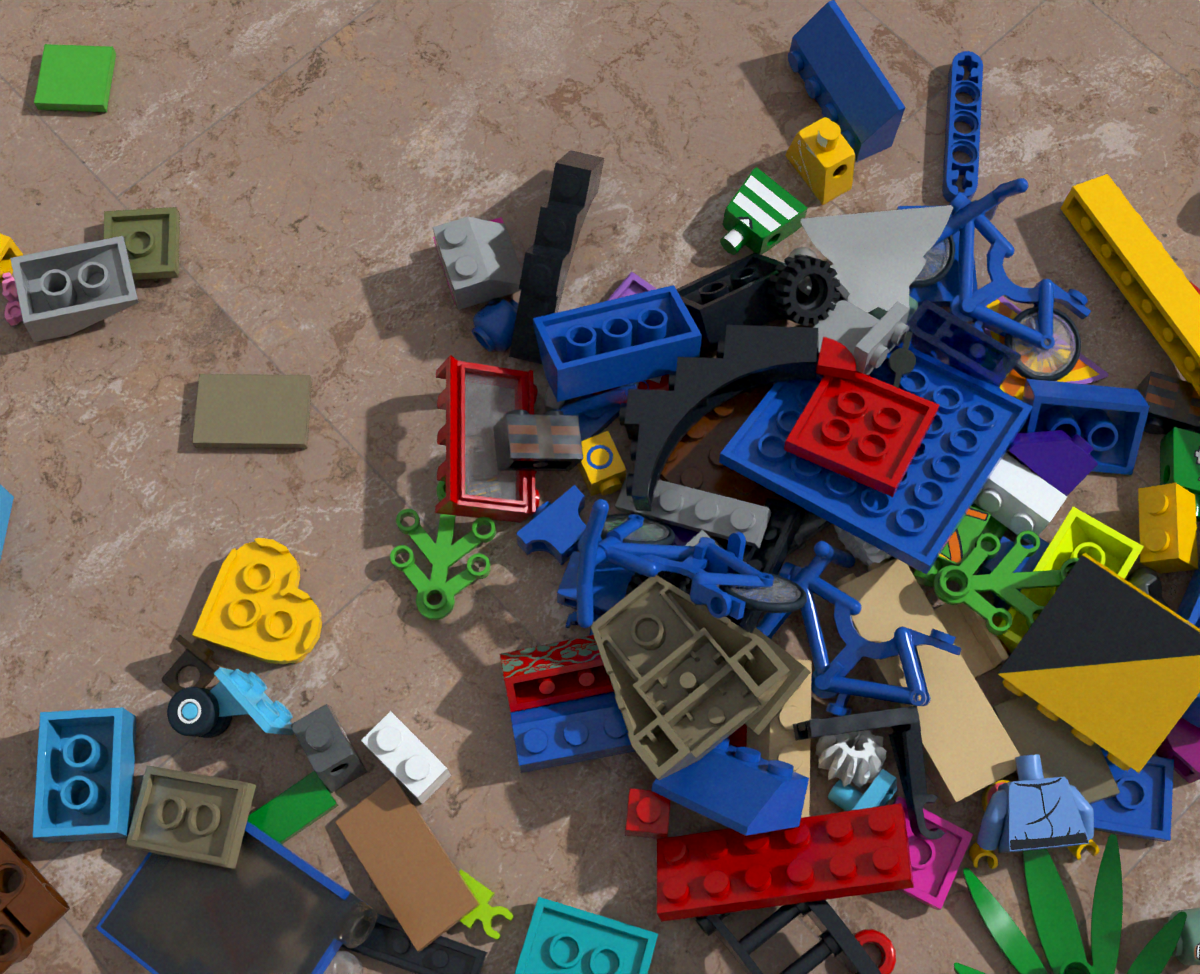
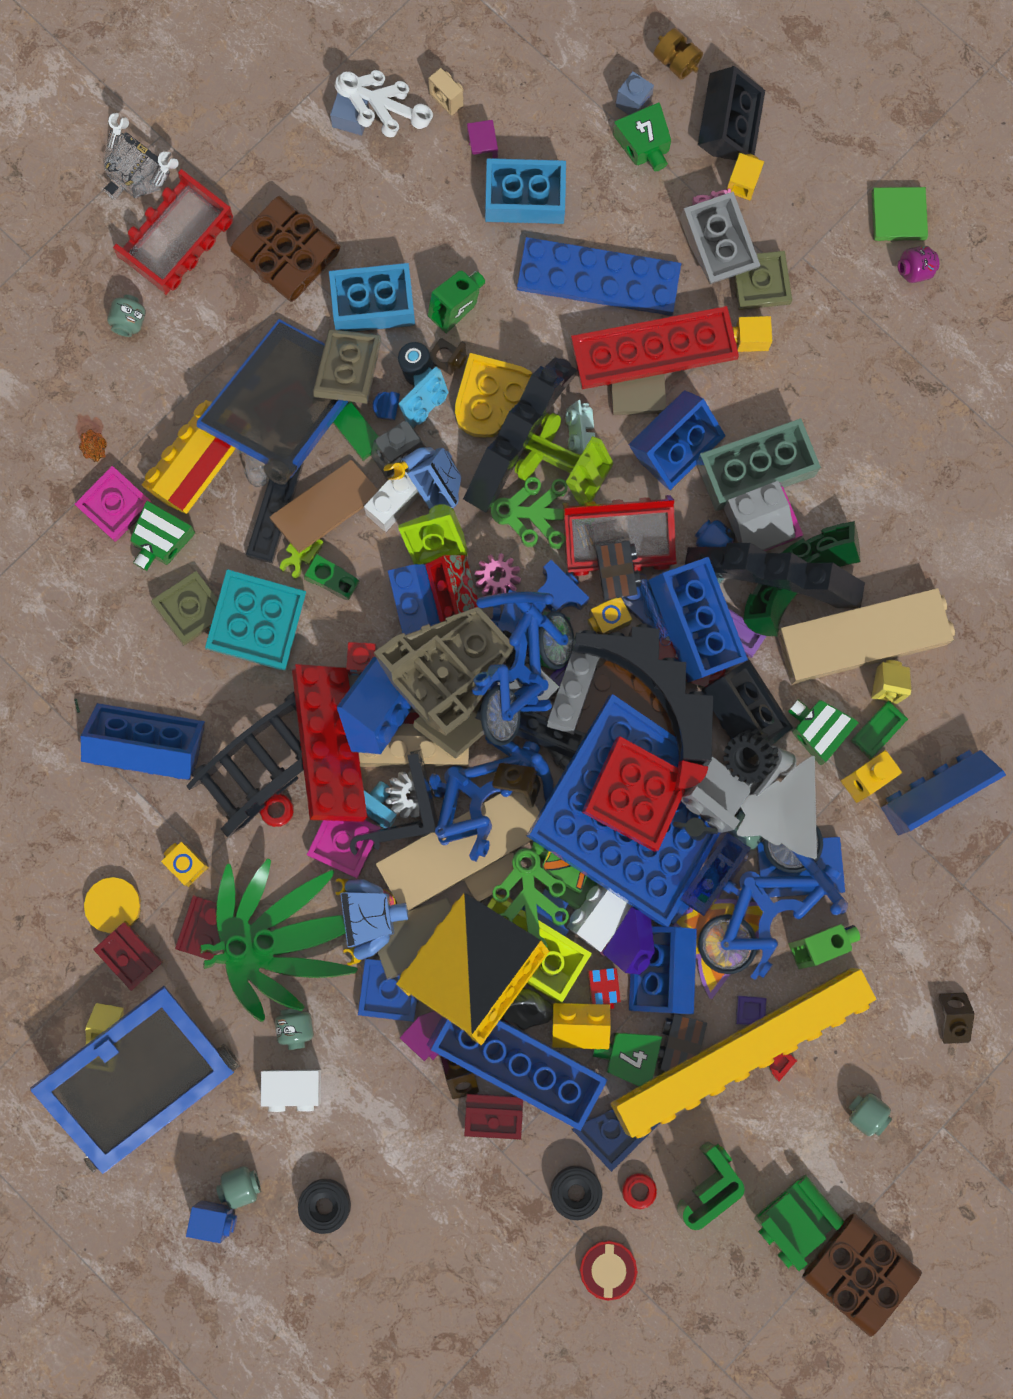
camera: 85 degrees right, 10 degrees up
blue beam [942,51,983,203] -> none
none -> leg [304,554,360,600]
none -> blue plate [373,392,400,421]
none -> medium blue torso [383,447,461,517]
none -> lime slope [398,504,468,564]
none -> green torso [428,271,485,334]
none -> black arch [463,357,577,513]
none -> bright pink gear [475,554,521,596]
none -> dark brown bracket [492,763,541,807]
none -> lime piece [515,413,614,505]
none -> blue plate [517,237,681,316]
none -> light aqua hinge [565,400,595,455]
none -> red plate [571,306,739,390]
none -> red brick [587,968,621,1009]
none -> blue slope [628,390,726,490]
none -> sand green brick [697,418,821,512]
none -> yellow brick [732,316,772,352]
none -> dark purple tile [736,996,767,1025]
none -> dark green brick [743,521,861,636]
none -> tan brick [777,588,955,685]
none -> bright green torso [788,924,860,969]
none -> green tile [850,701,908,759]
none -> light yellow slope [871,660,911,704]
none -> magenta head [897,246,940,283]
none -> dark brown bracket [939,992,975,1044]

